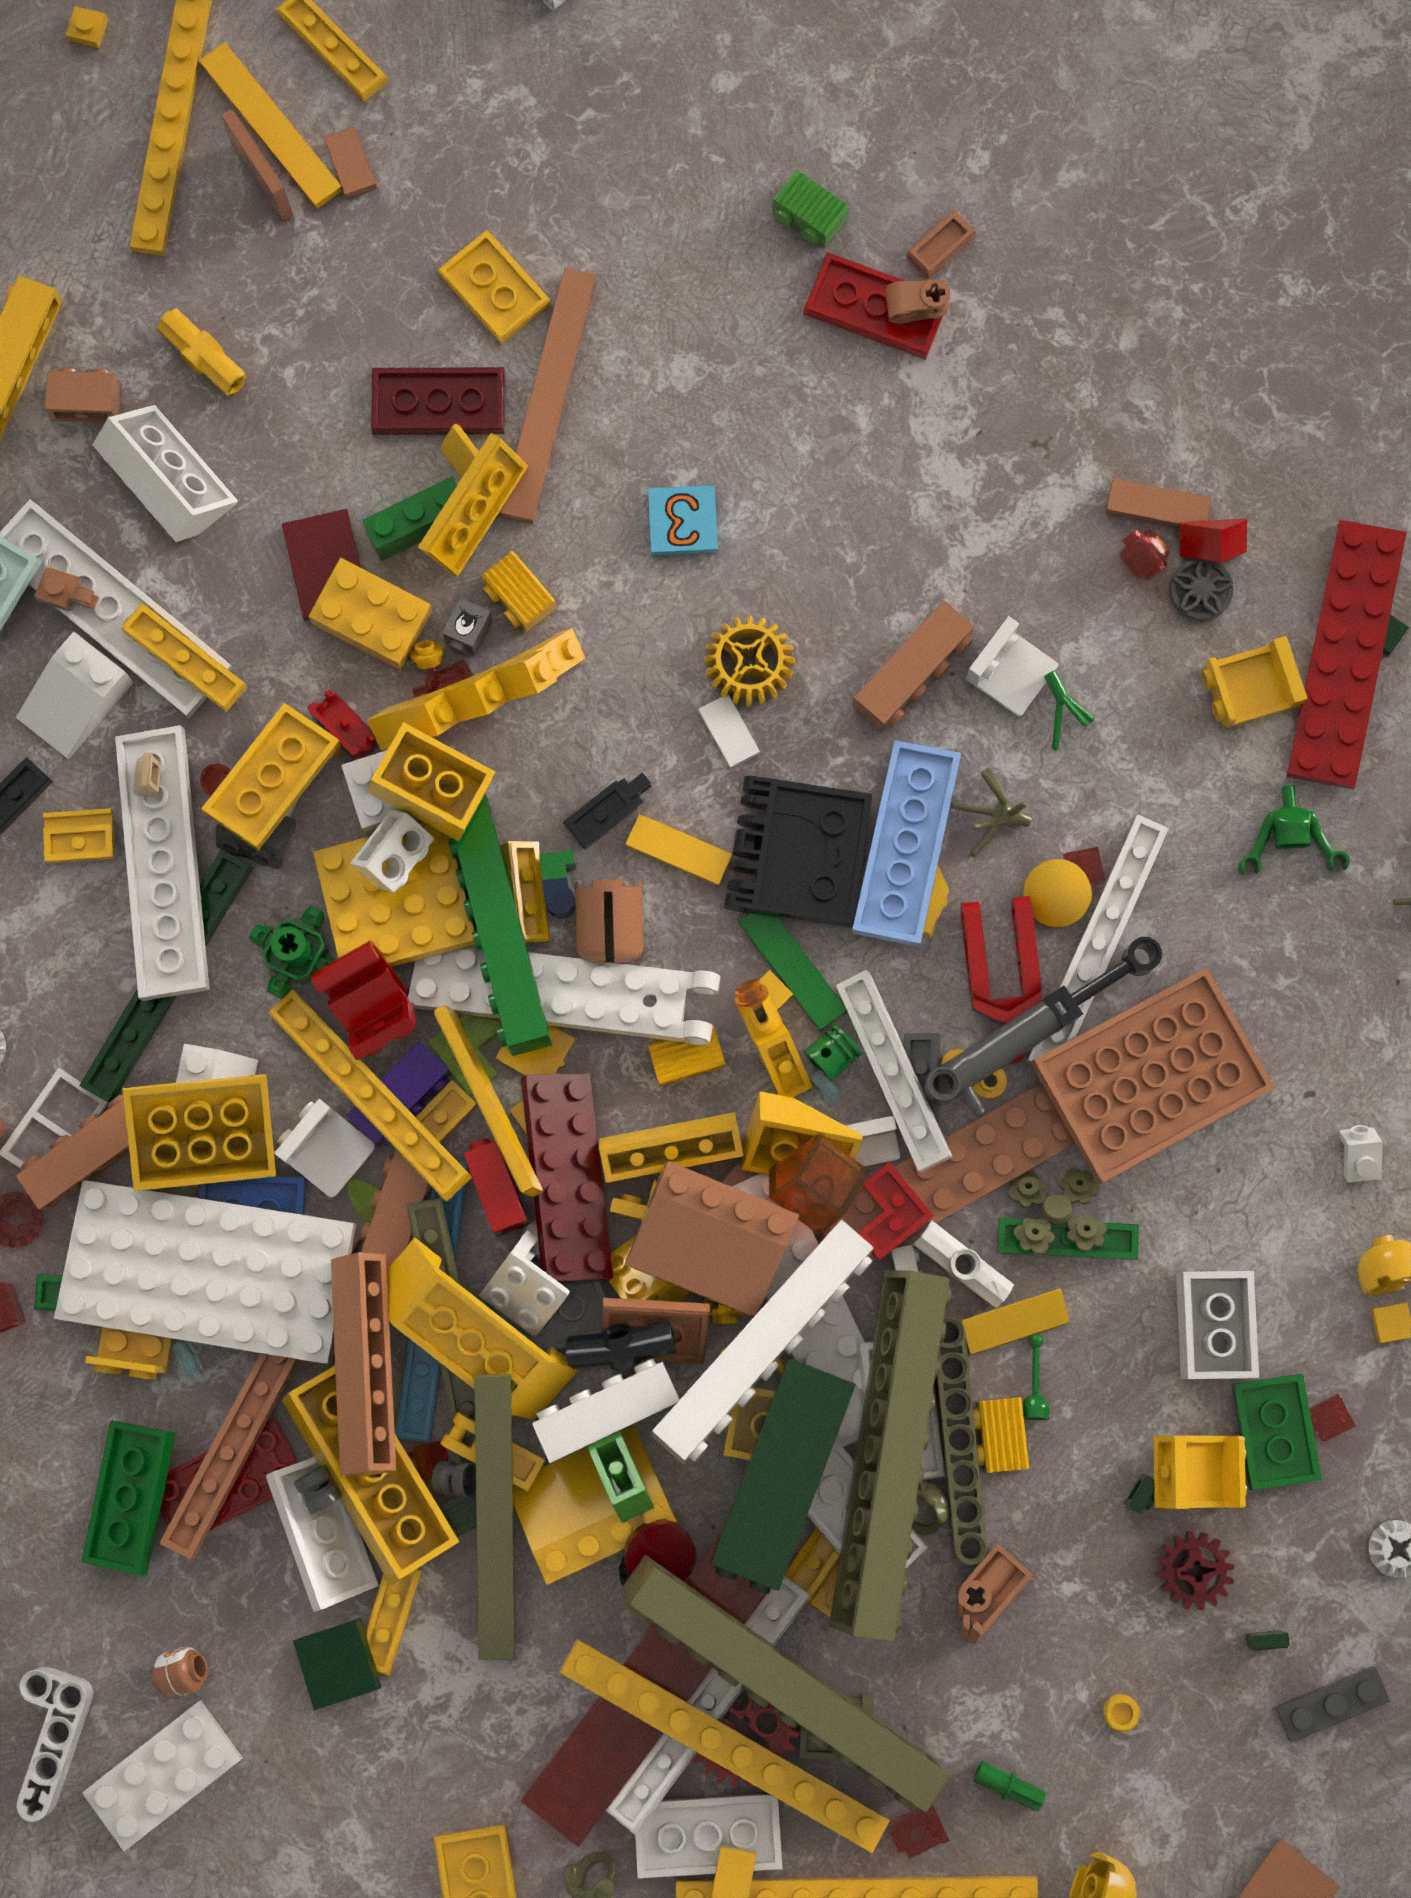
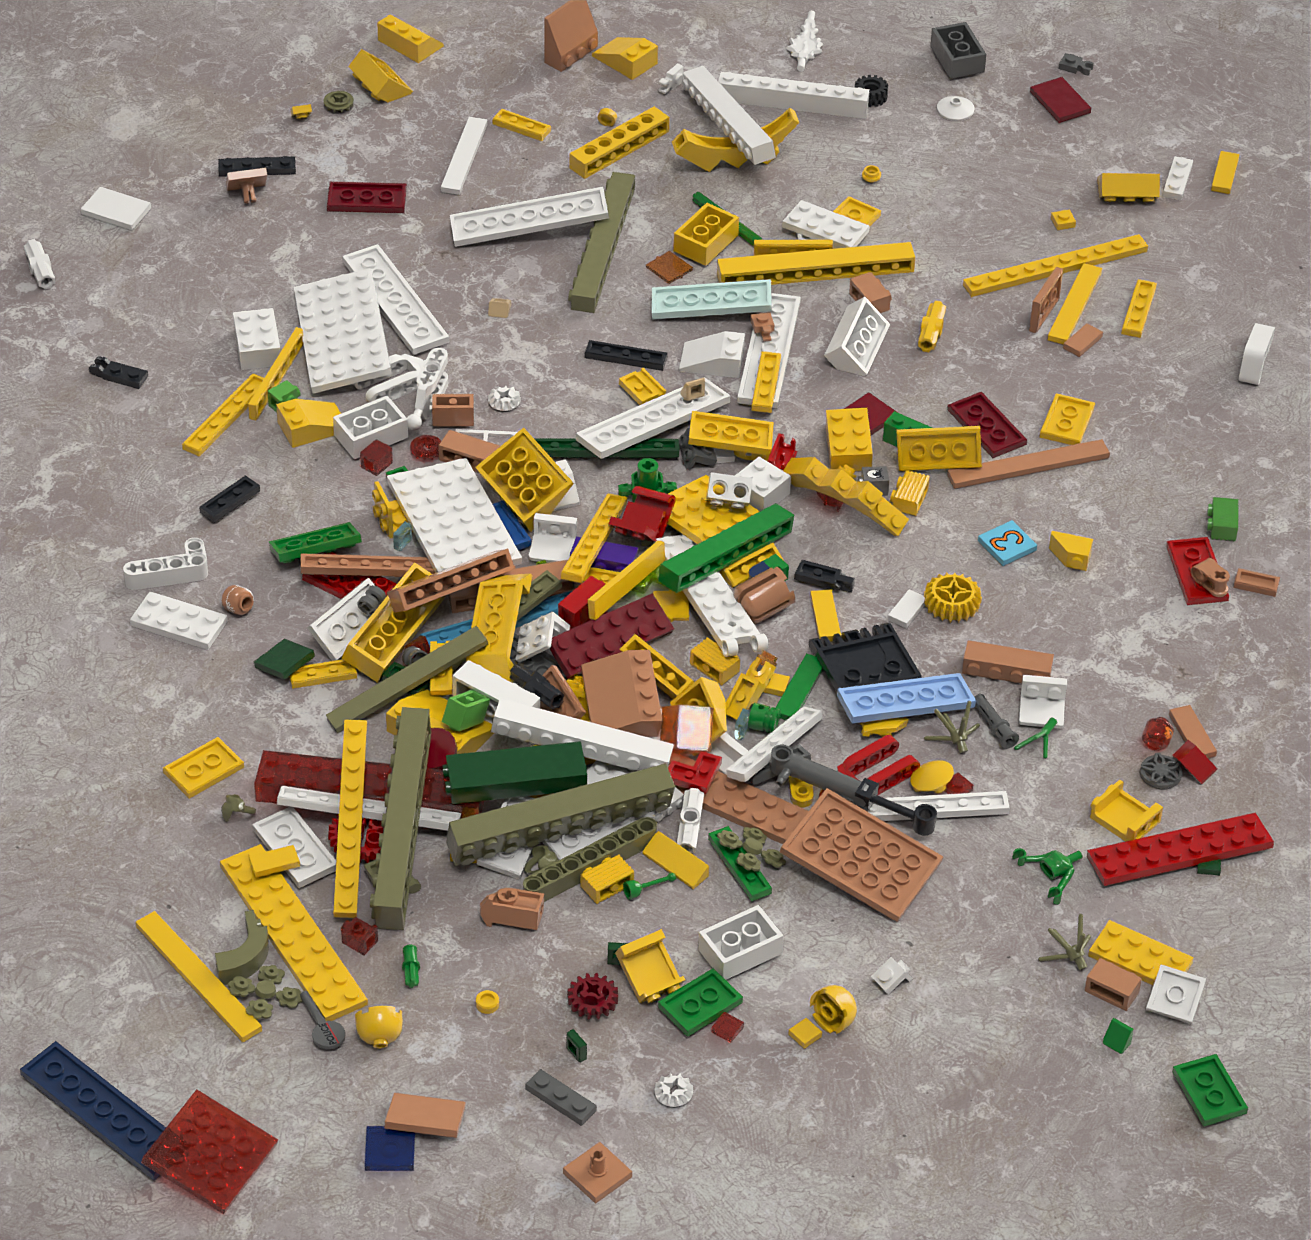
camera: 60 degrees right, 35 degrees down
yellow brick [367,722,496,841] -> none
none -> dark grey pin [974,694,1019,749]
none -> yellow slope [1049,531,1093,571]

